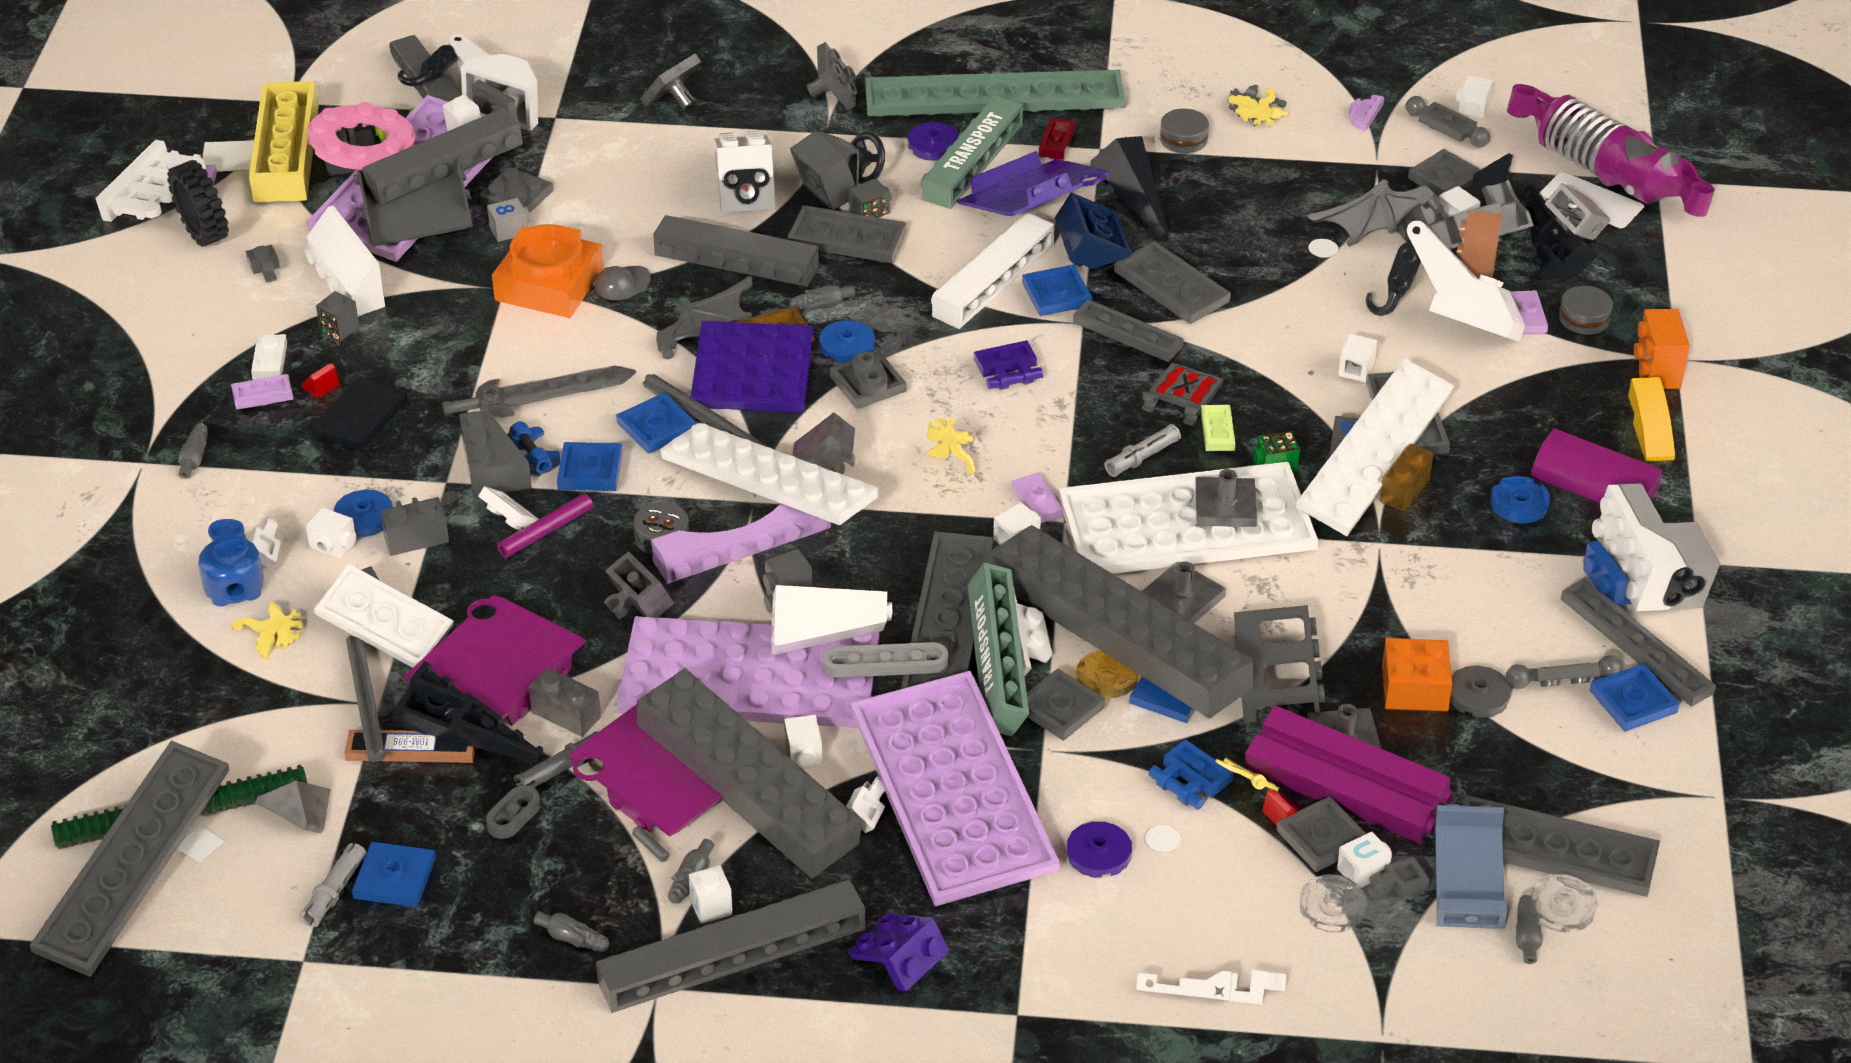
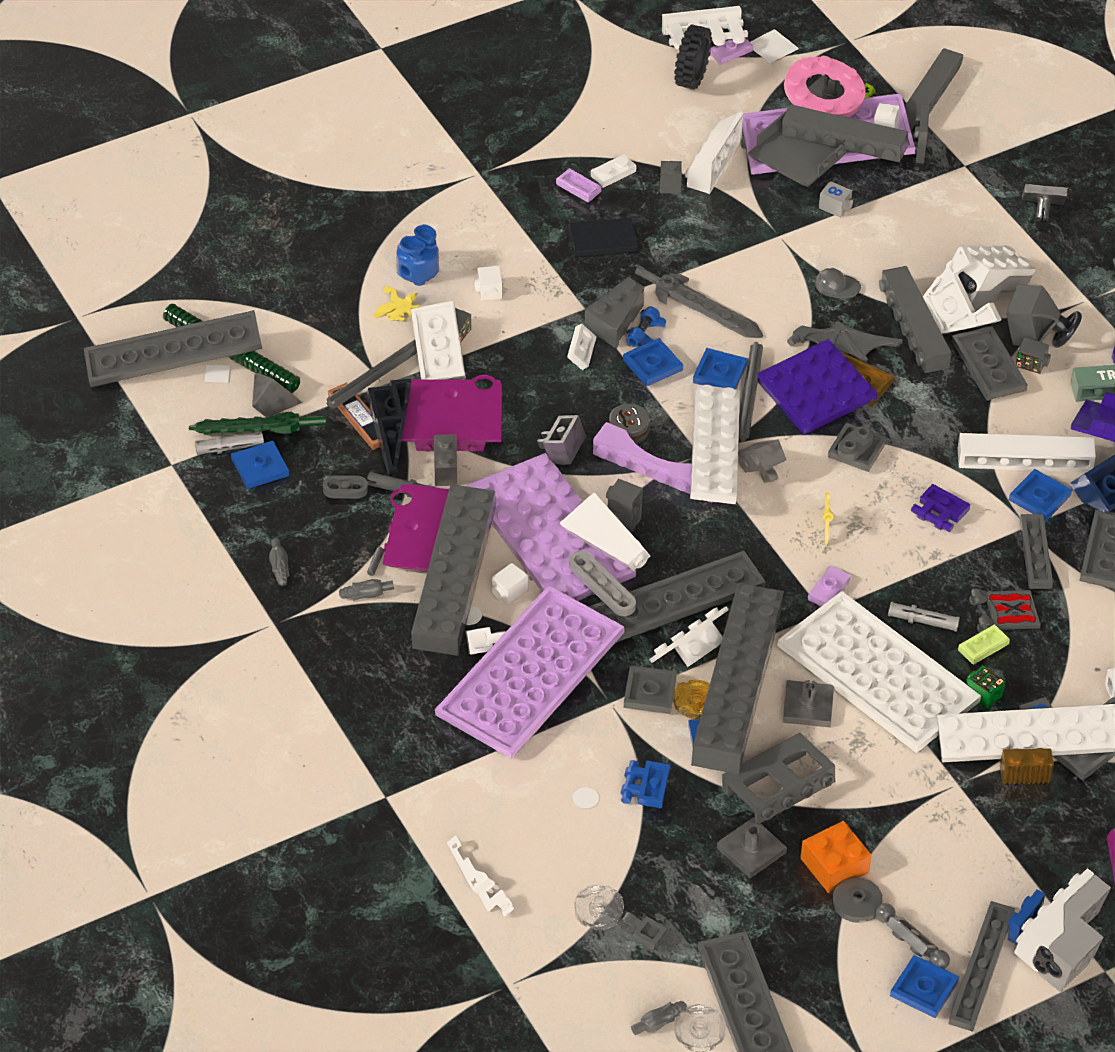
camera: 55 degrees right, 5 degrees up
dark grey piece [178,423,208,479] -> none
dark grey plate [245,244,280,283] -> none
white plate [248,517,281,568] -> none
light yellow brick [249,81,319,203] -> none
red slope [302,363,340,399] -> none
blue plate [333,489,393,537] -> none
dark grey brick [380,497,449,556] -> none
white slope [397,34,538,131] -> none
dark grey plate [478,167,553,213] -> none
orange container [492,224,604,318] -> none
magenta piece [497,494,593,559] -> none
dark grey brick [596,879,865,1013] -> none
white brick [688,865,733,924] -> none
dark grey piece [789,285,855,312] -> none
blue plate [819,320,875,363] -> none
dark purple bracket [848,913,950,991] -> none
sand green brick [968,562,1029,736] -> none
white brick [994,502,1041,545] -> none
dark purple plate [1067,821,1132,878] -> none
flat silver tile [1195,469,1257,527] -> none
light yellow piece [1215,758,1279,791] -> none
magenta brick [1245,705,1453,845] -> none
red slope [1262,789,1300,826] -> none
dark grey plate [1276,796,1366,872] -> none
white brick [1337,832,1392,890] -> none
sand blue panel [1435,804,1507,929] -> none
blue plate [1490,476,1550,524] -> none
none -> dark green bar [189,412,326,435]
none -> white wing [923,246,1001,334]

